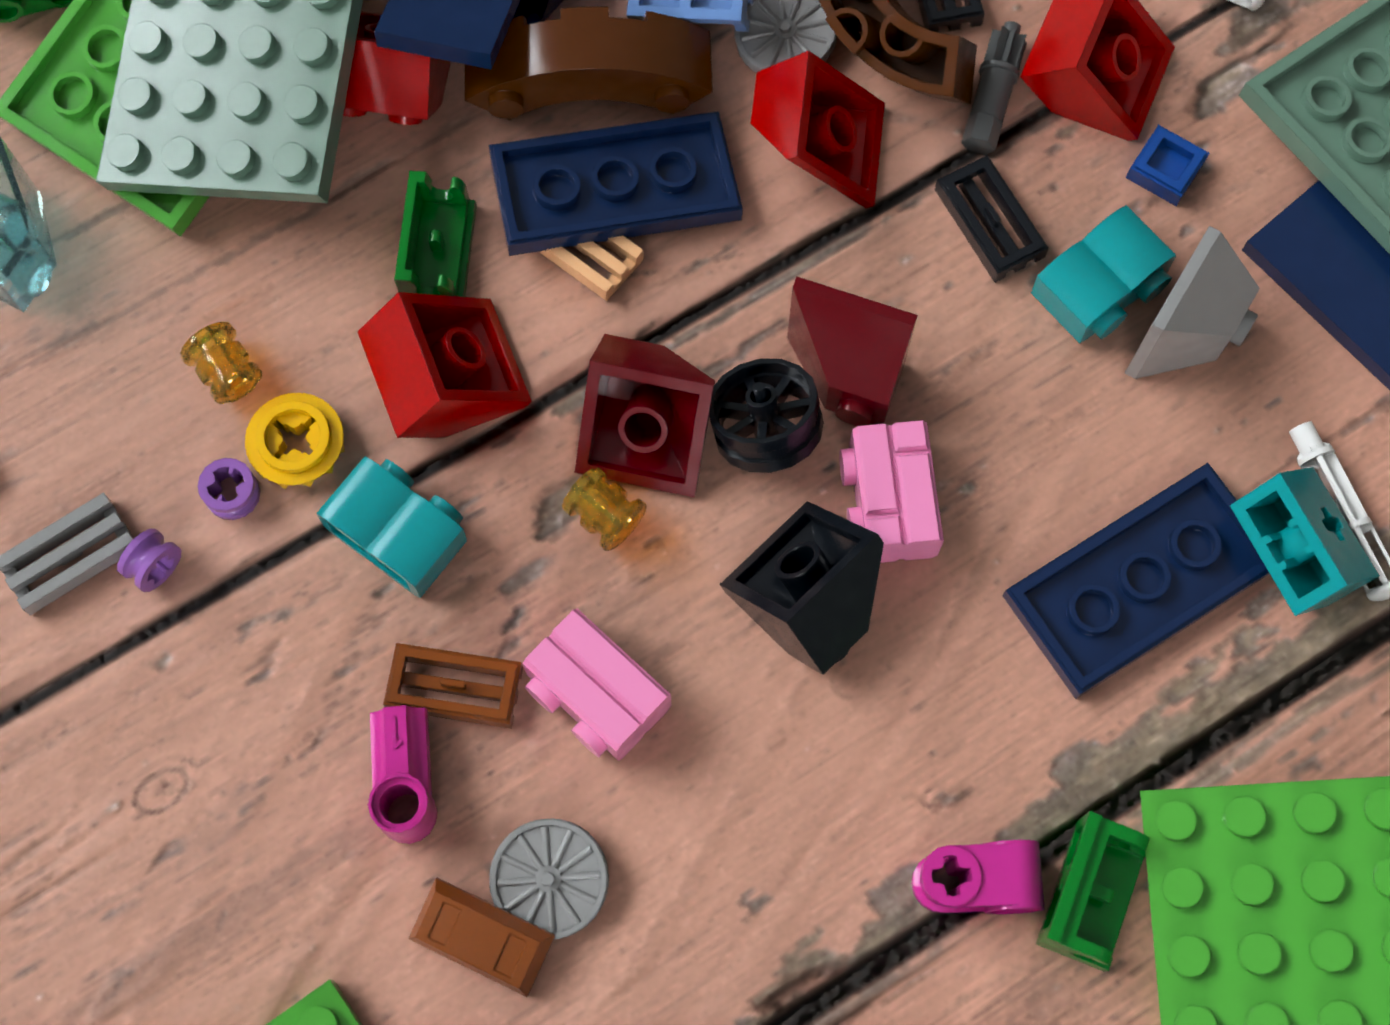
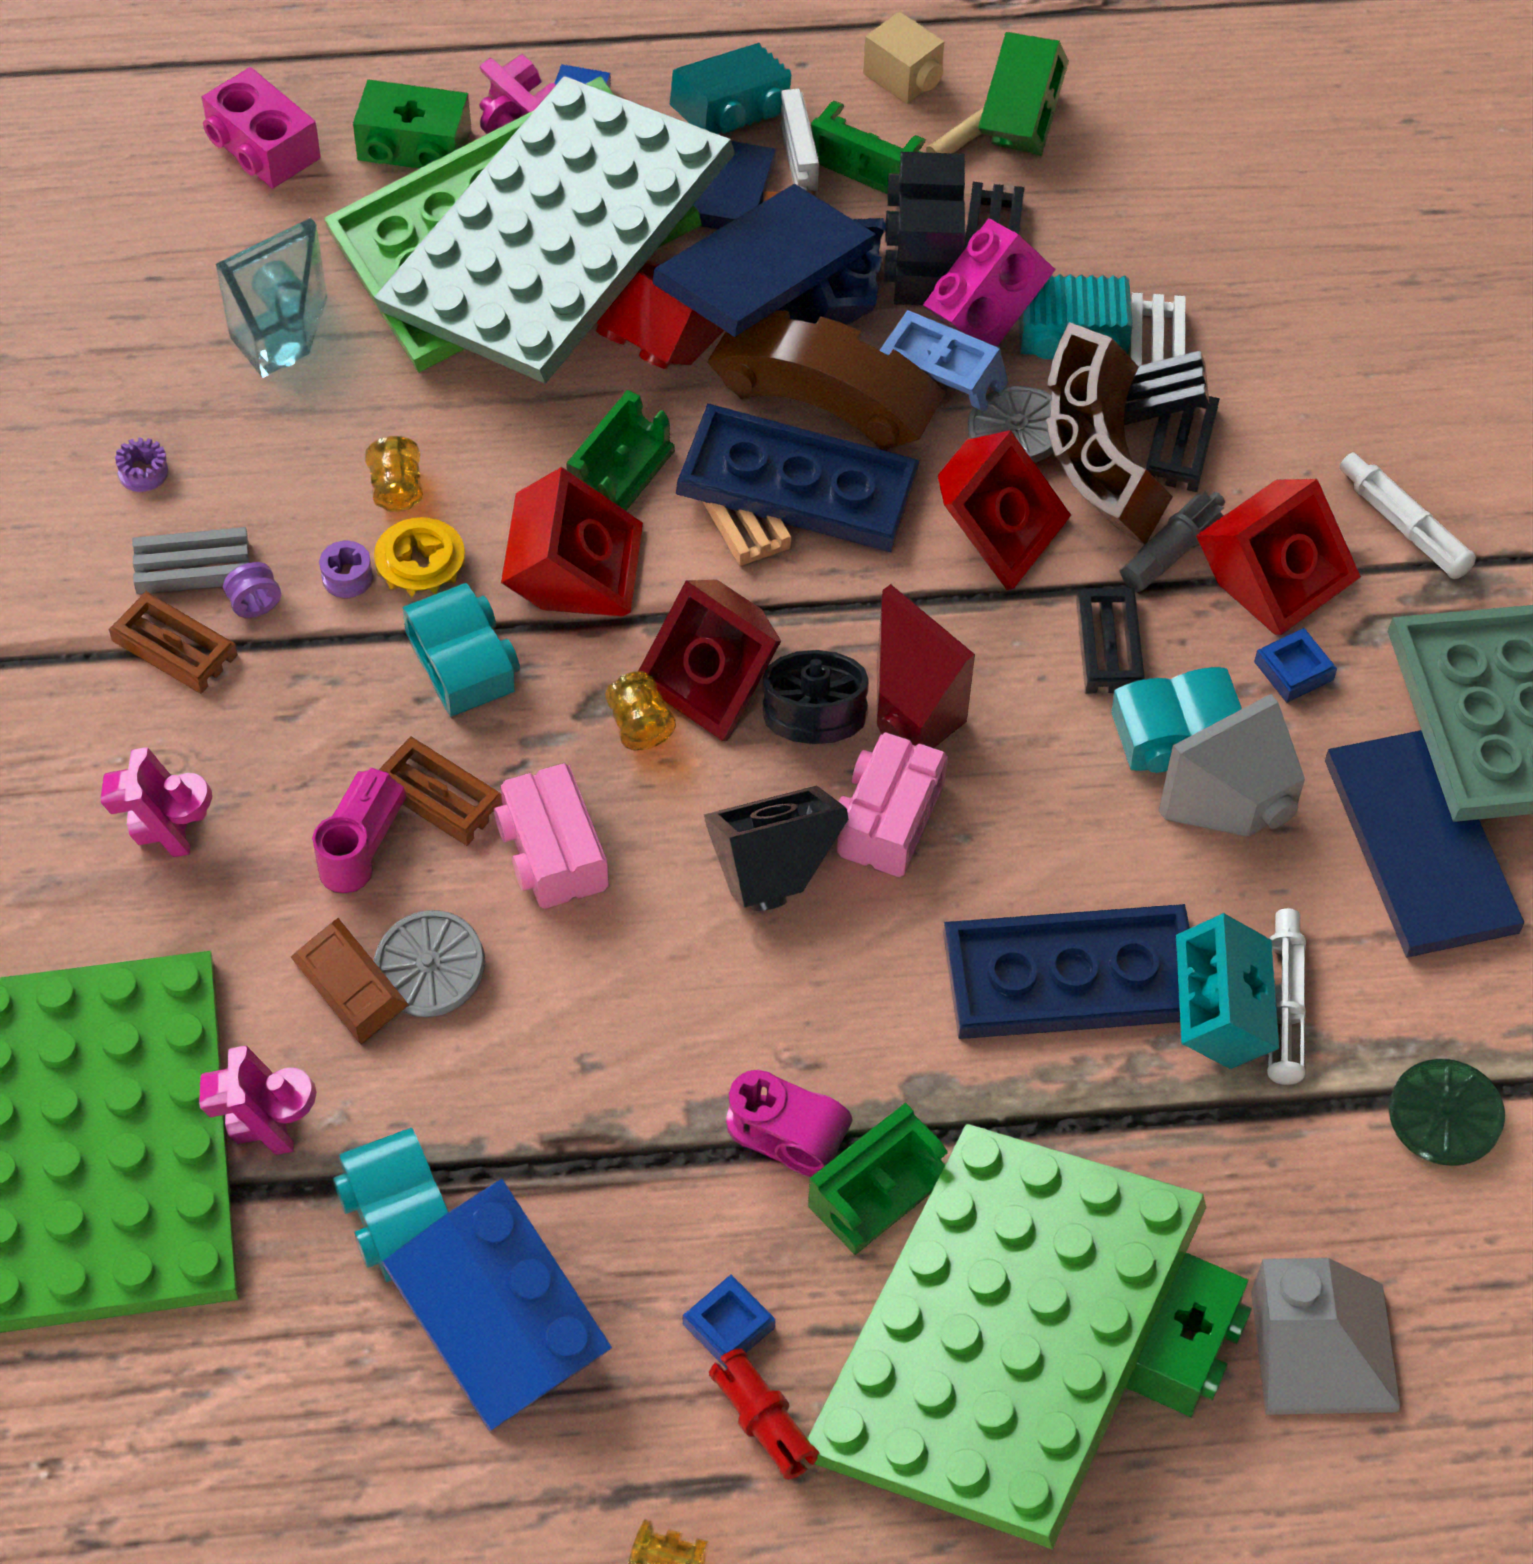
camera: 25 degrees right, 15 degrees down
none -> dark pink hips [101,747,212,857]
none -> dark orange tile [109,591,238,694]

